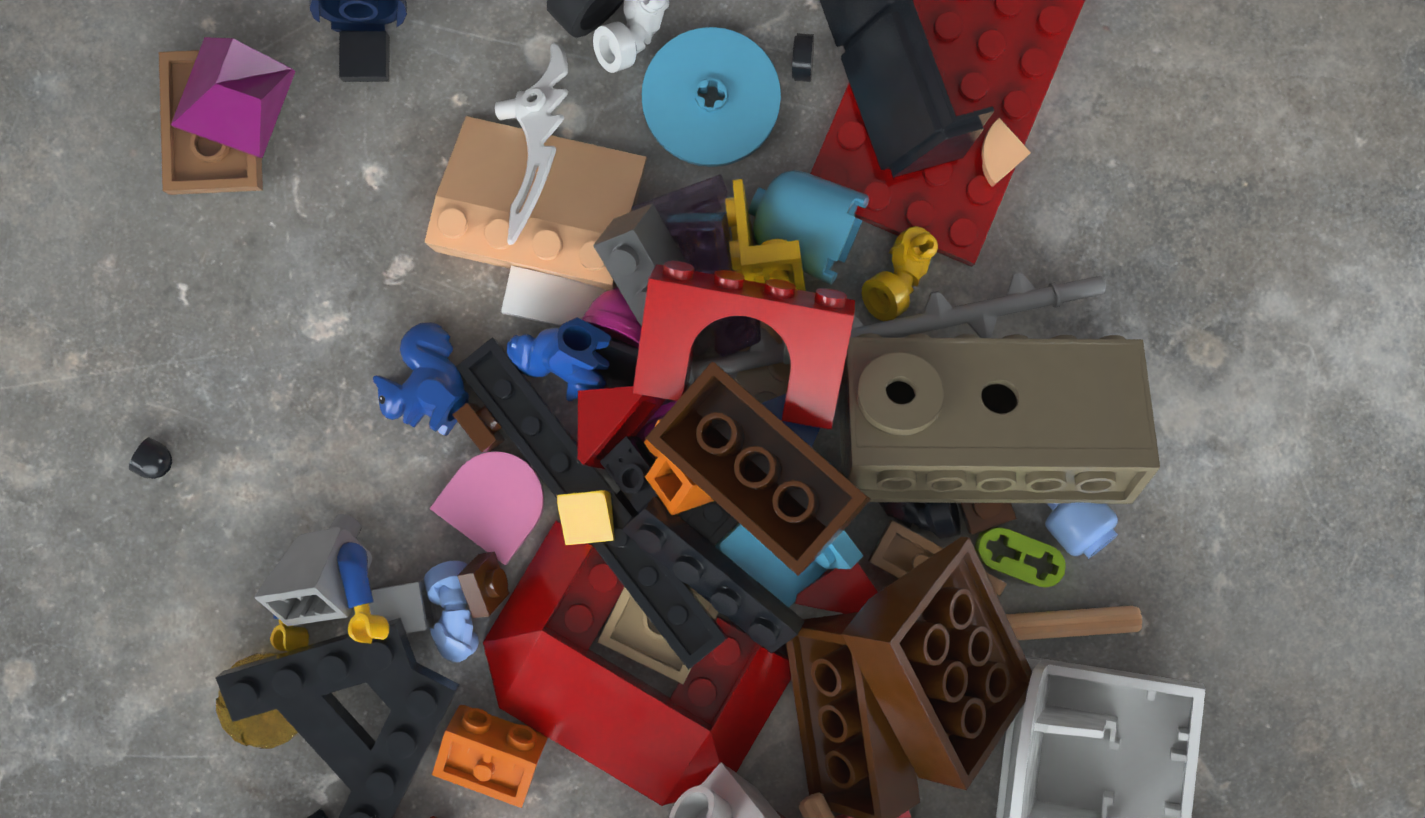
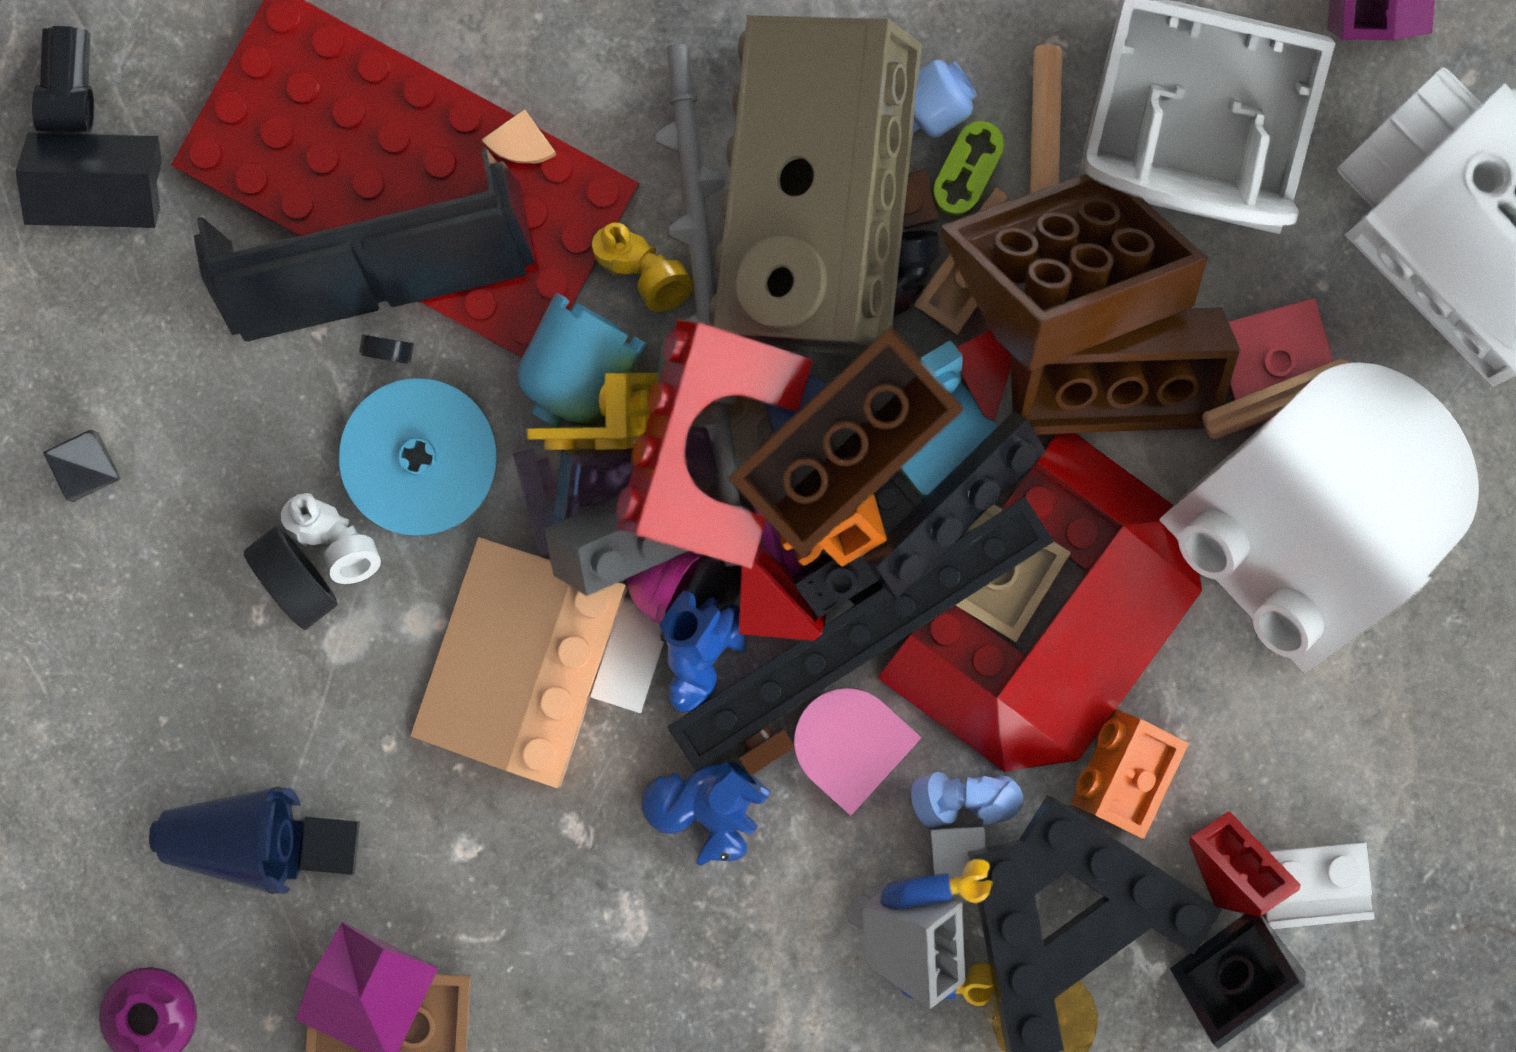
camera: 80 degrees left, 0 degrees up
reddish brown plate [457,551,510,618] -> none
white piece [495,43,568,245] -> none
yellow slope [557,490,615,545] -> none

